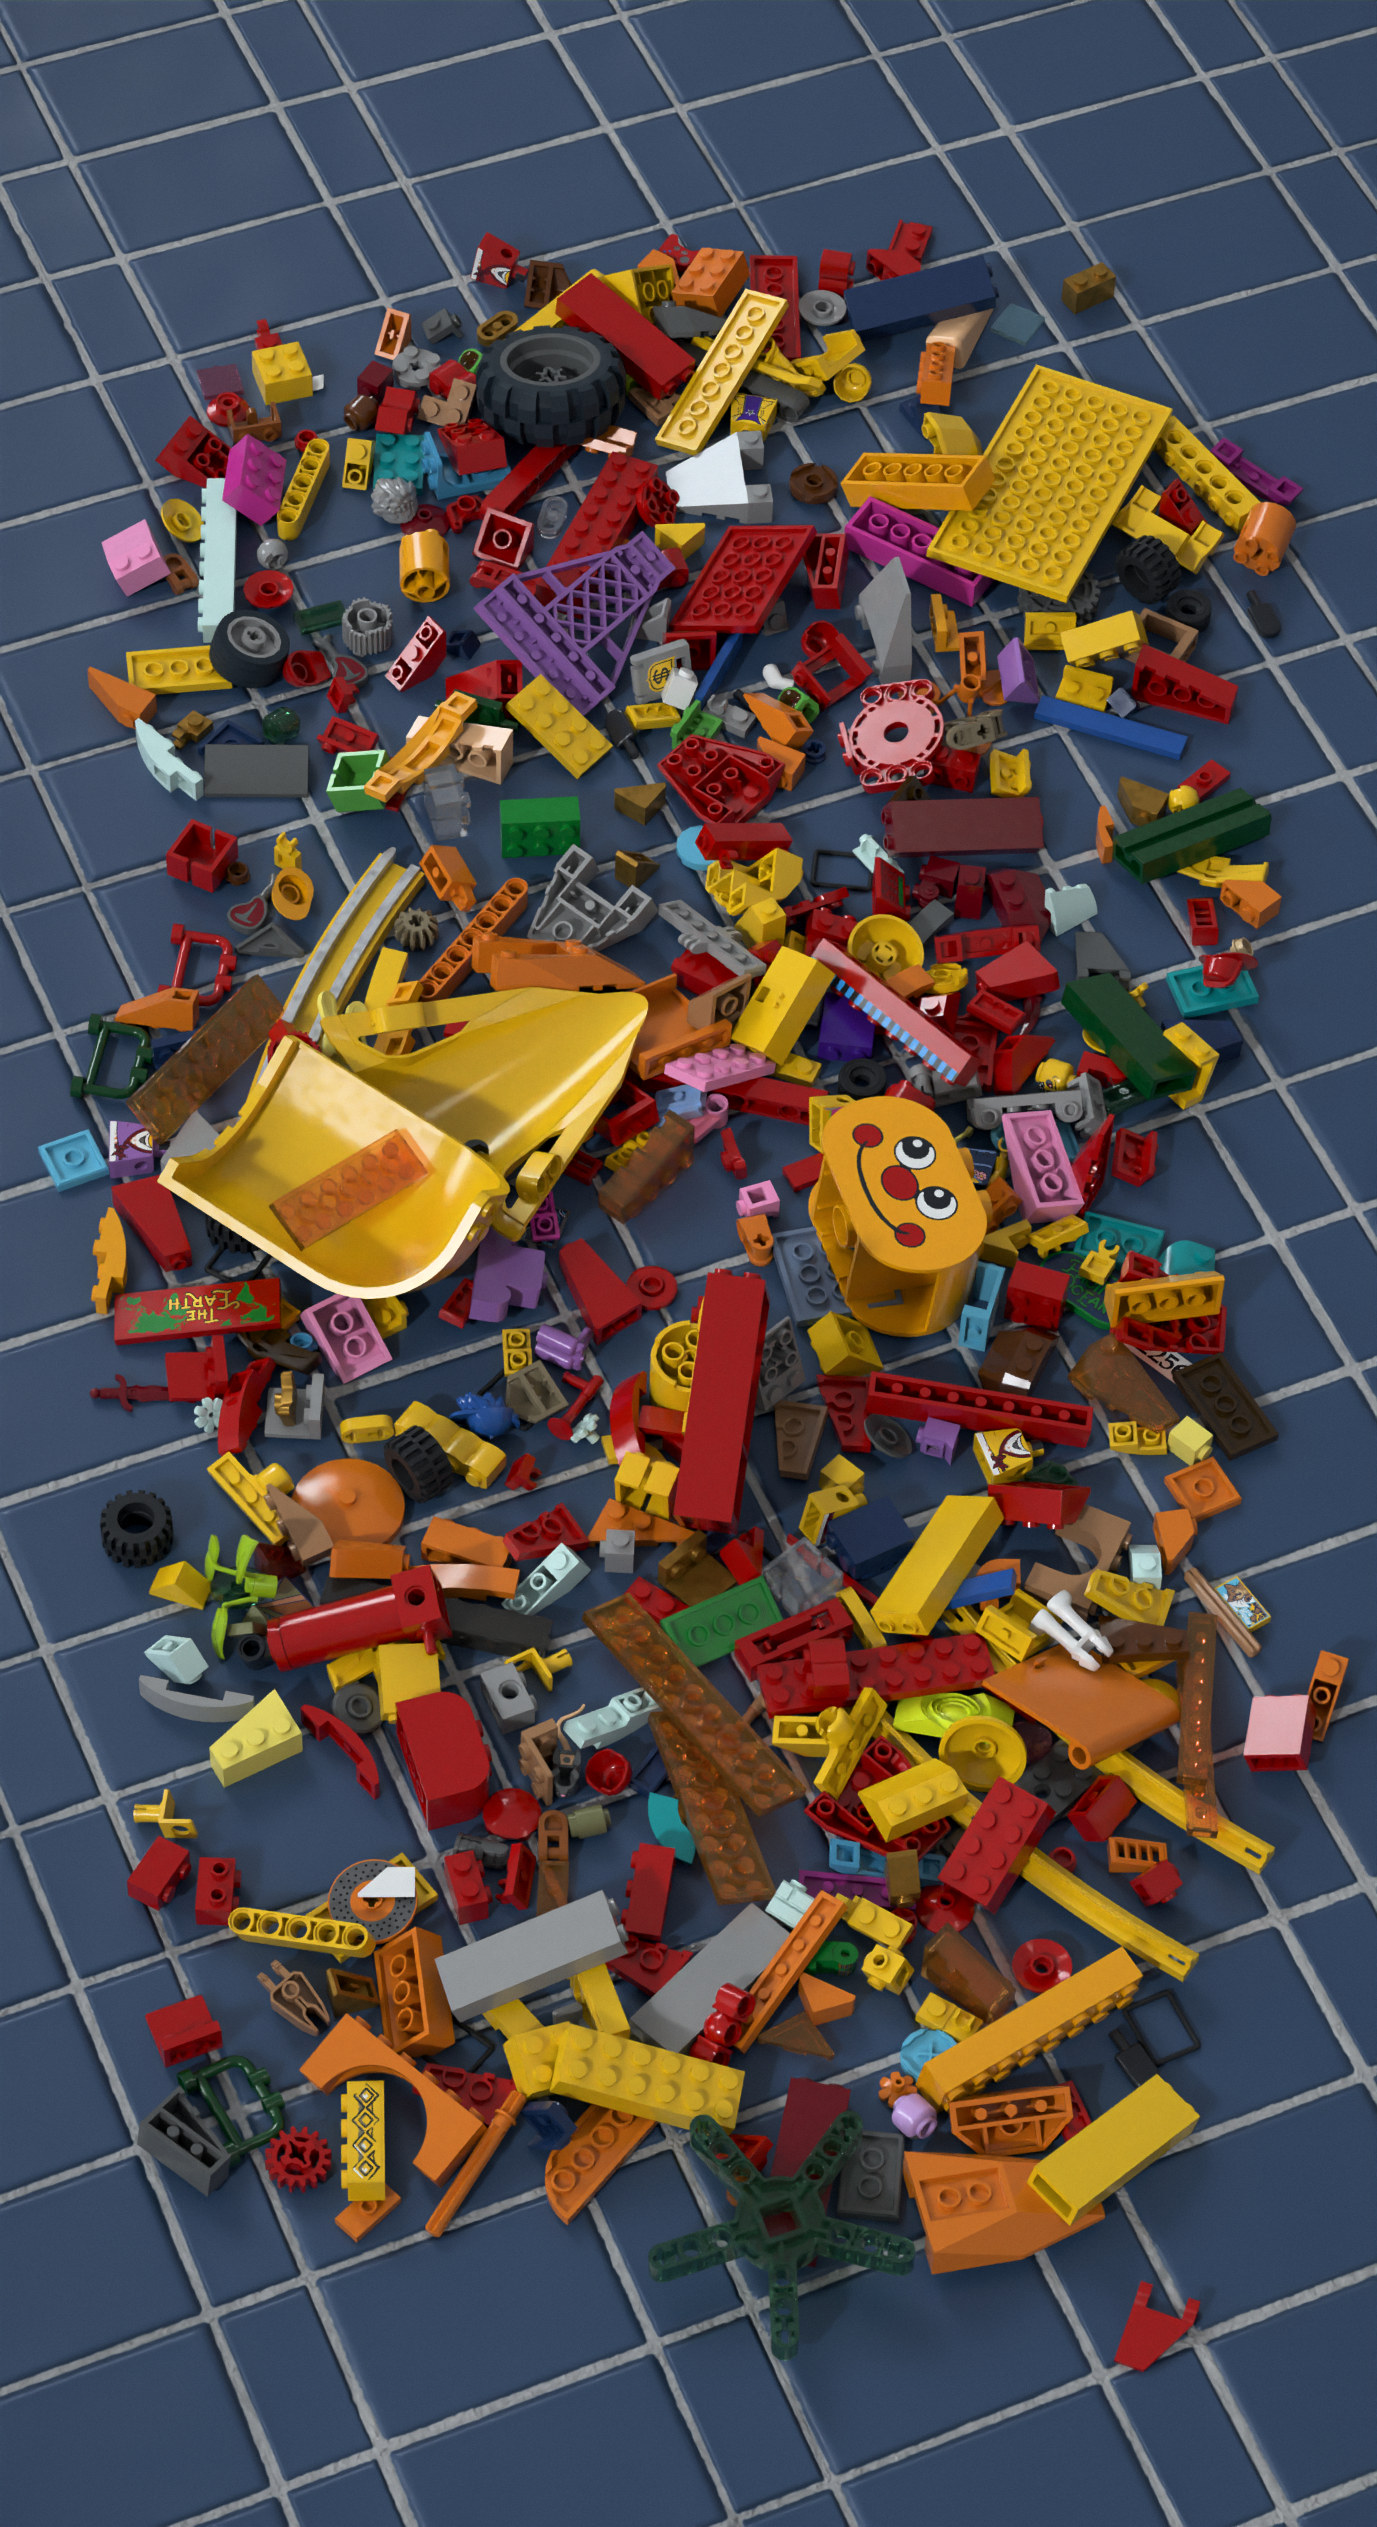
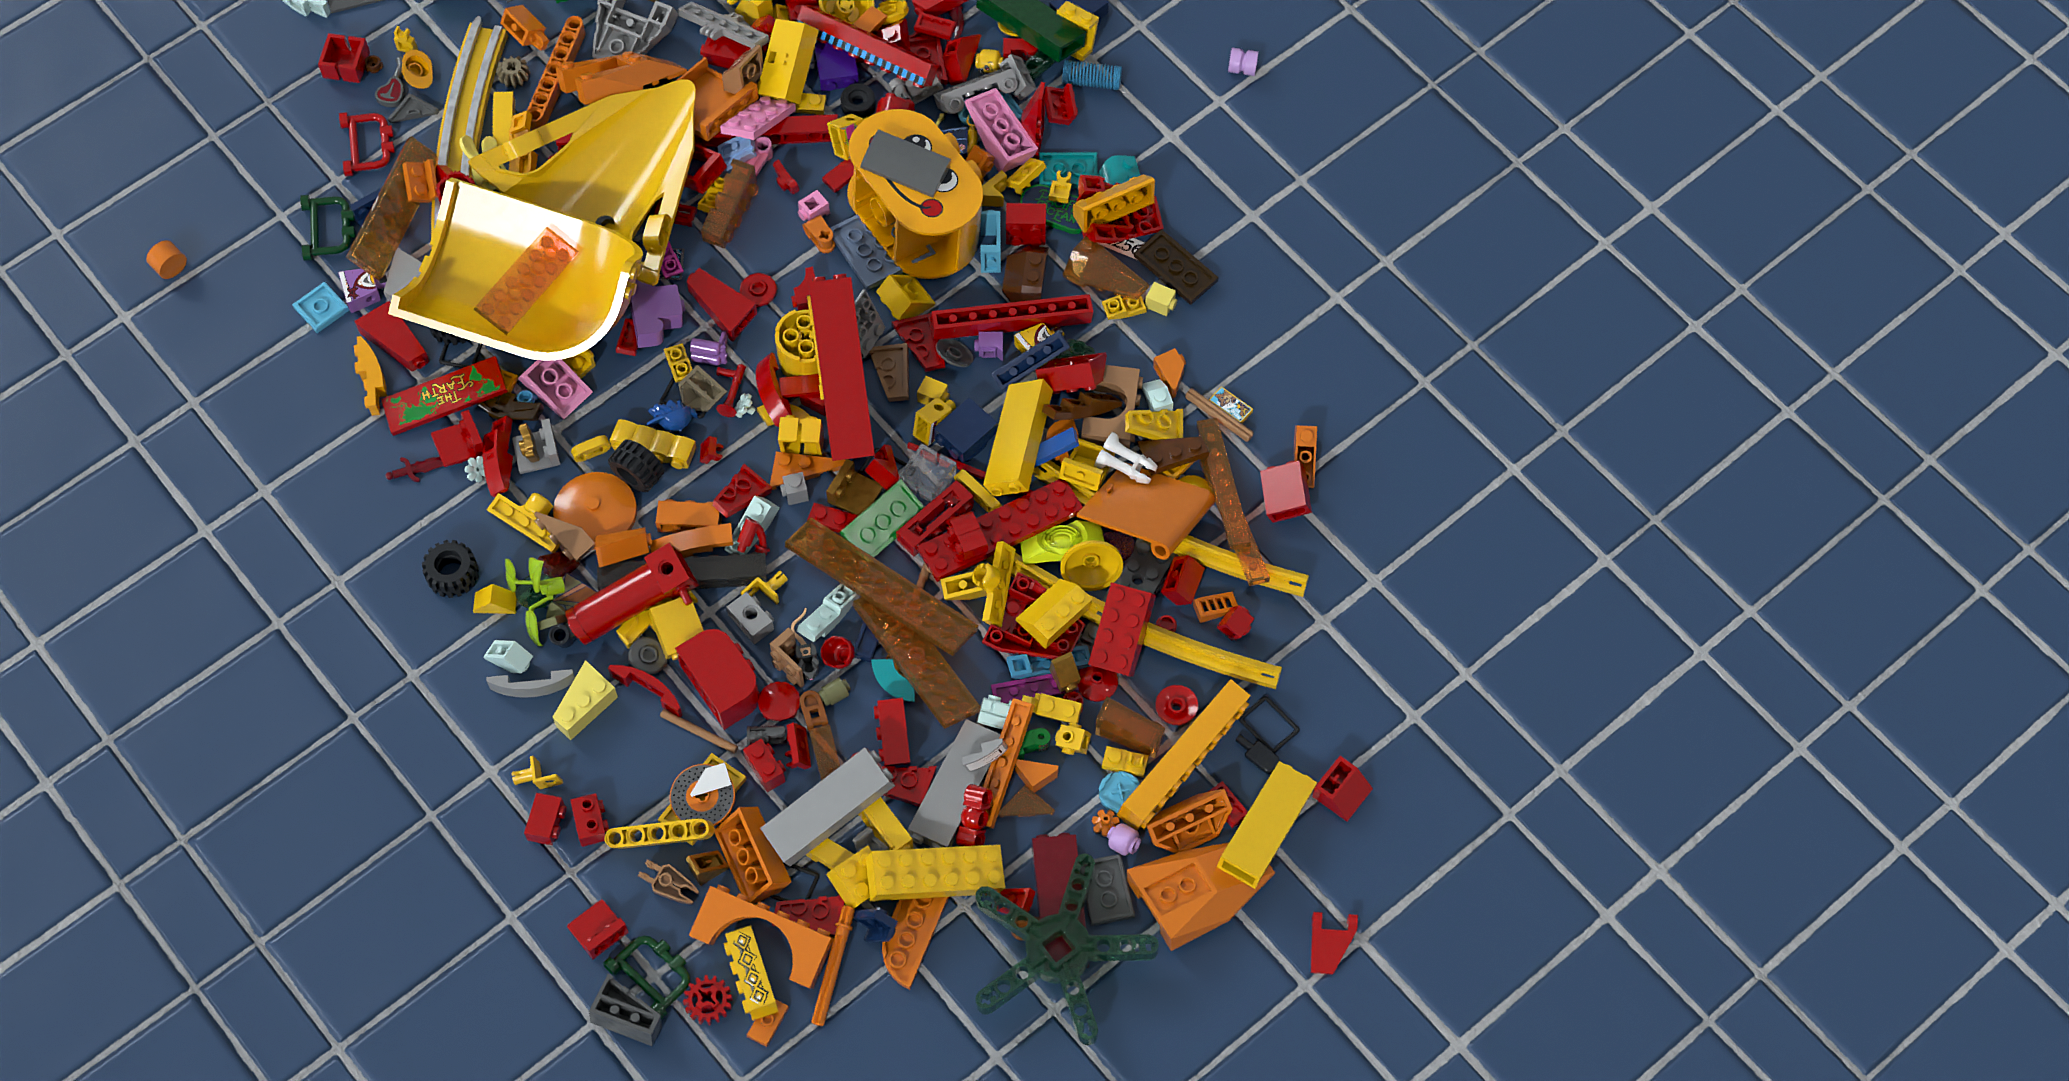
camera: 15 degrees left, 10 degrees up
orange slope [114,987,199,1032] -> none
orange tile [1164,1456,1242,1522] -> none
none -> orange bracket [402,159,437,203]
none -> medium nougat bar [660,709,738,754]
none -> red plant [737,518,770,555]
none -> dark grey slope [860,129,951,198]
none -> light grey slope [962,738,1008,772]
none -> dark blue slope [991,330,1071,390]
none -> reddish brown slope [1042,392,1123,420]
none -> dark azure piece [1062,60,1122,90]
none -> red slope [1312,756,1373,822]

